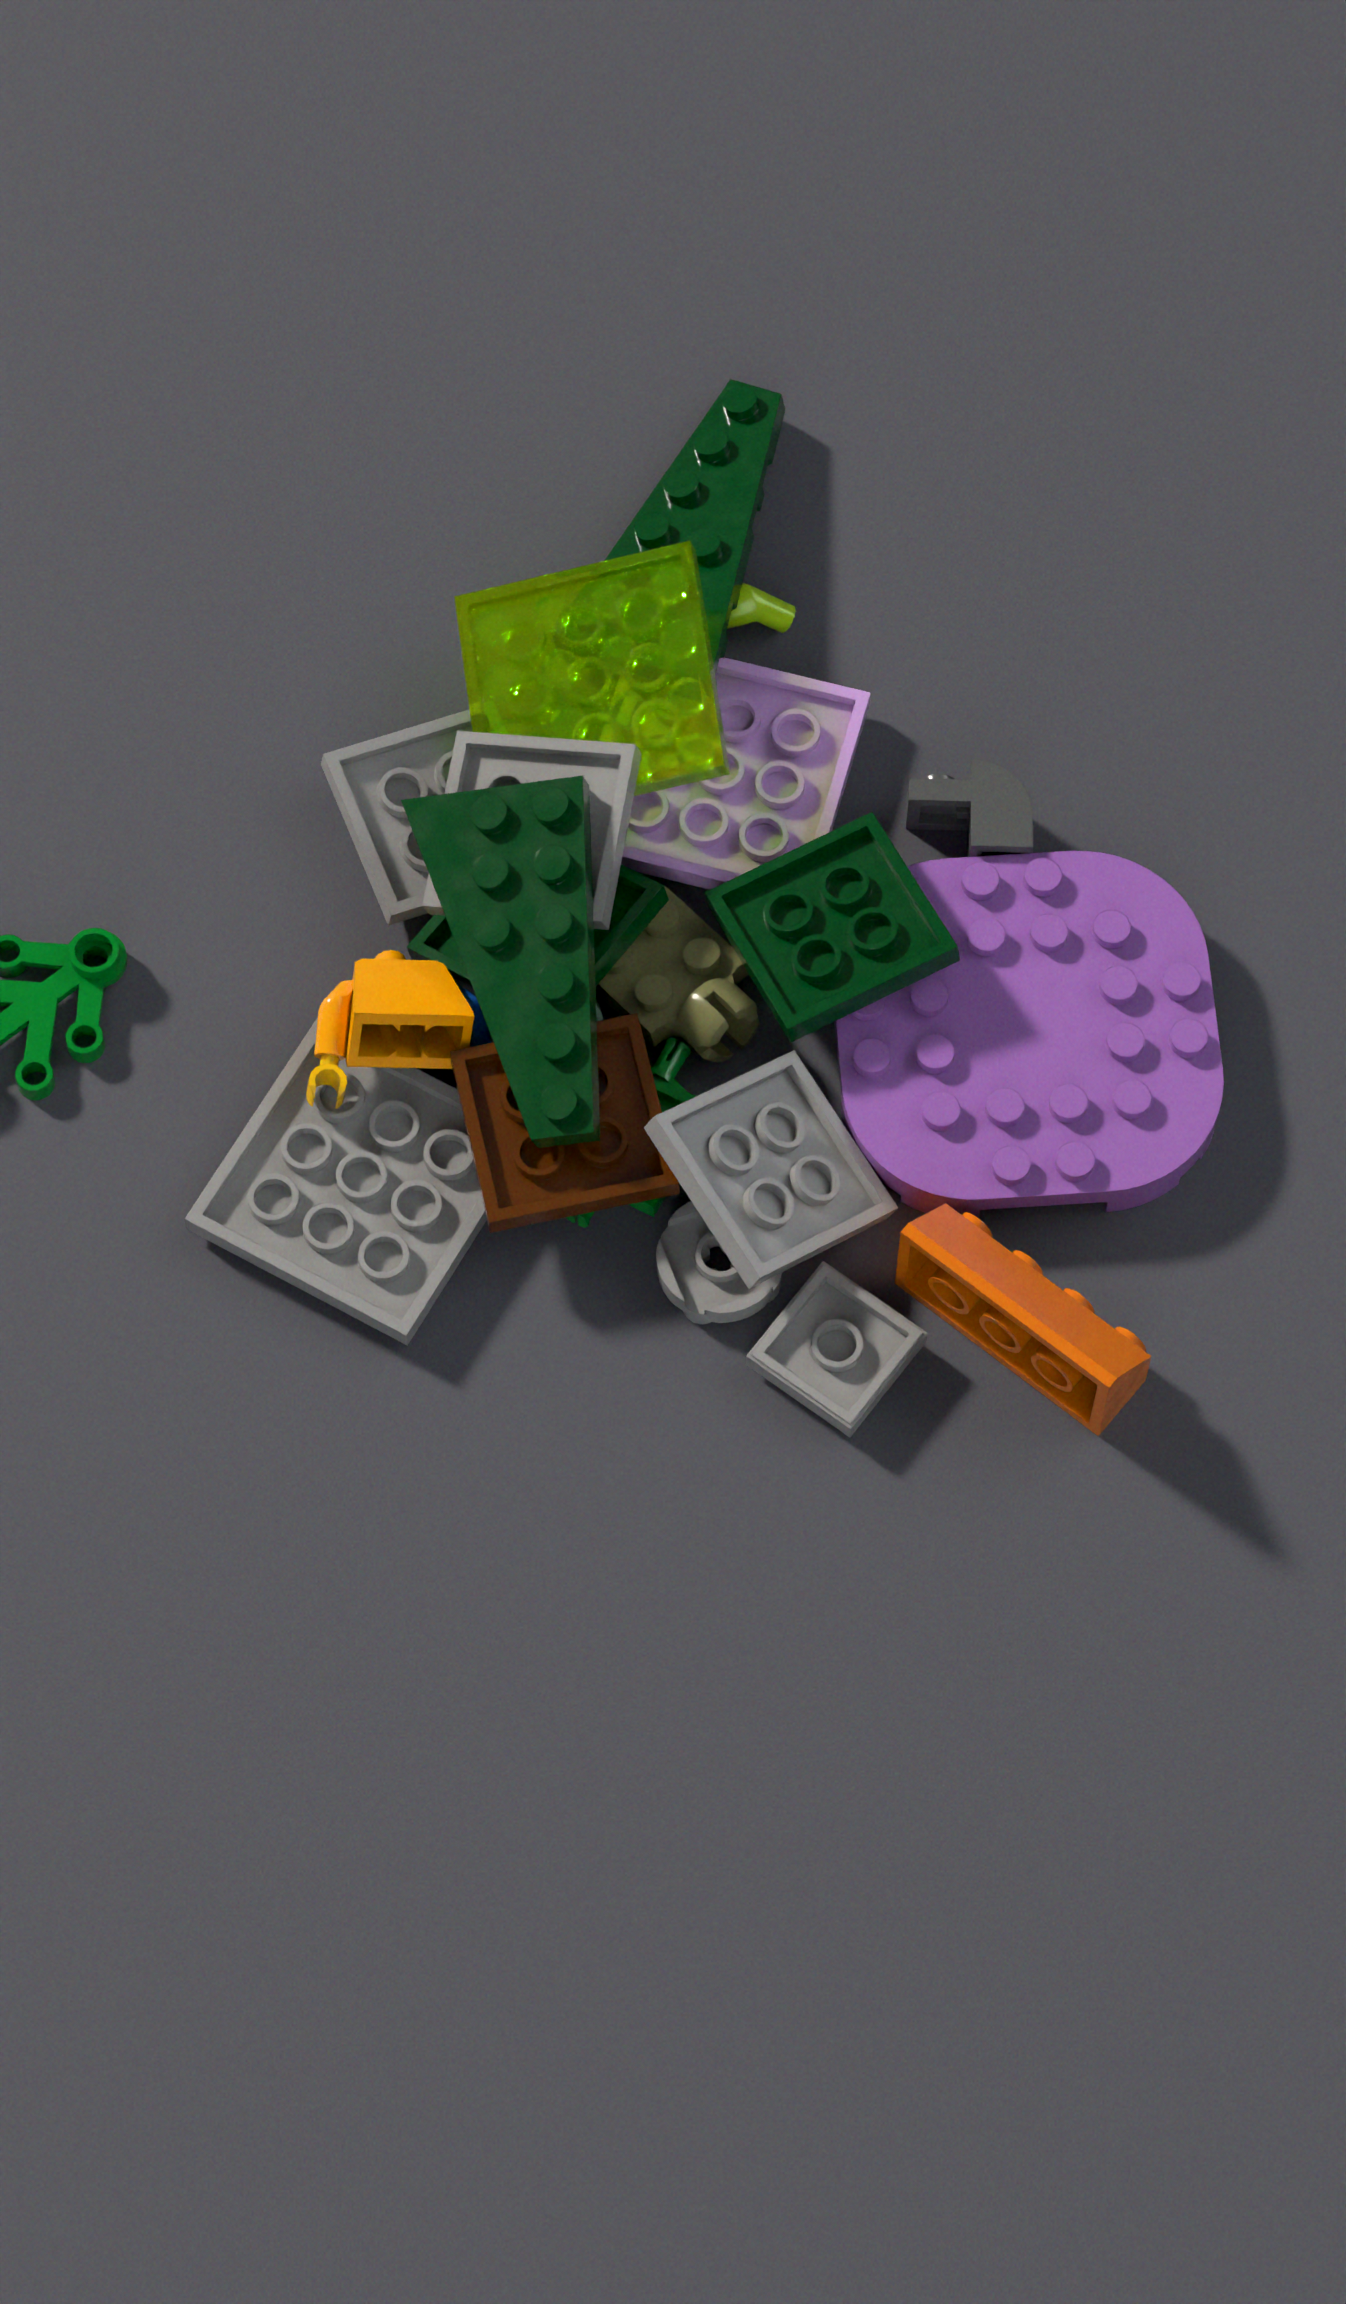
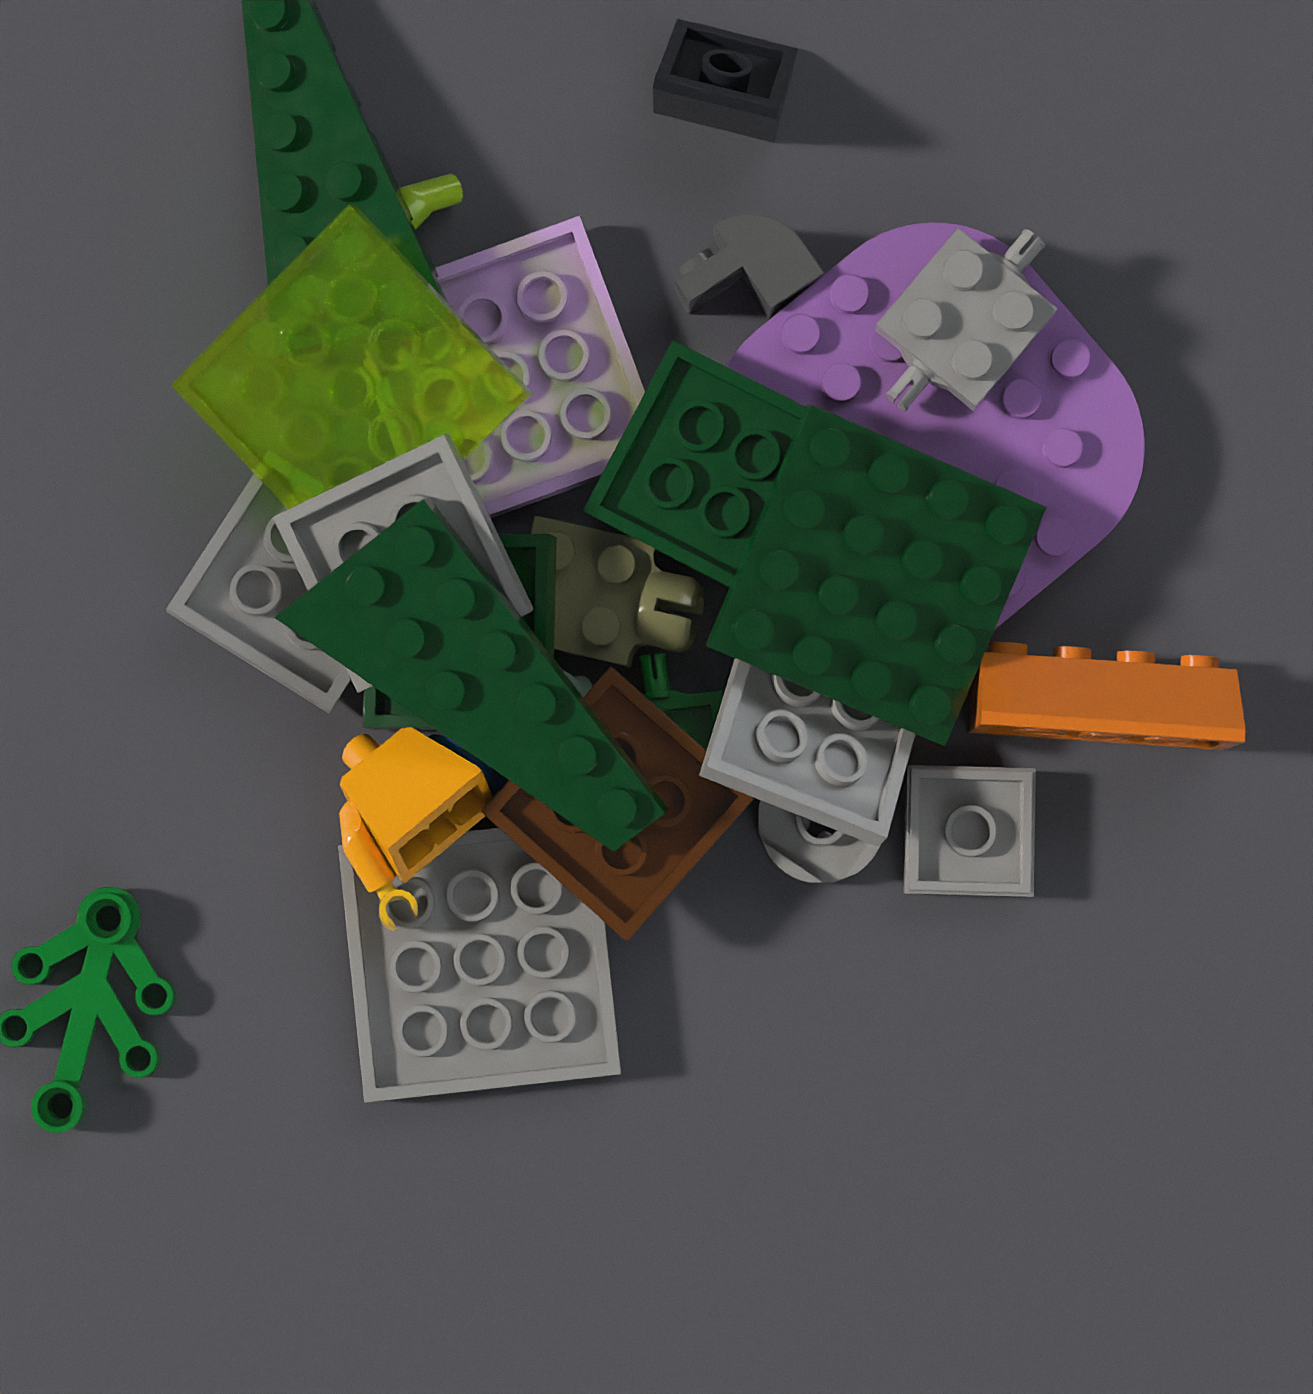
camera: 30 degrees left, 20 degrees up
none -> black slope [653,19,798,143]
none -> dark green plate [705,404,1046,746]
none -> light grey plate [874,228,1058,412]

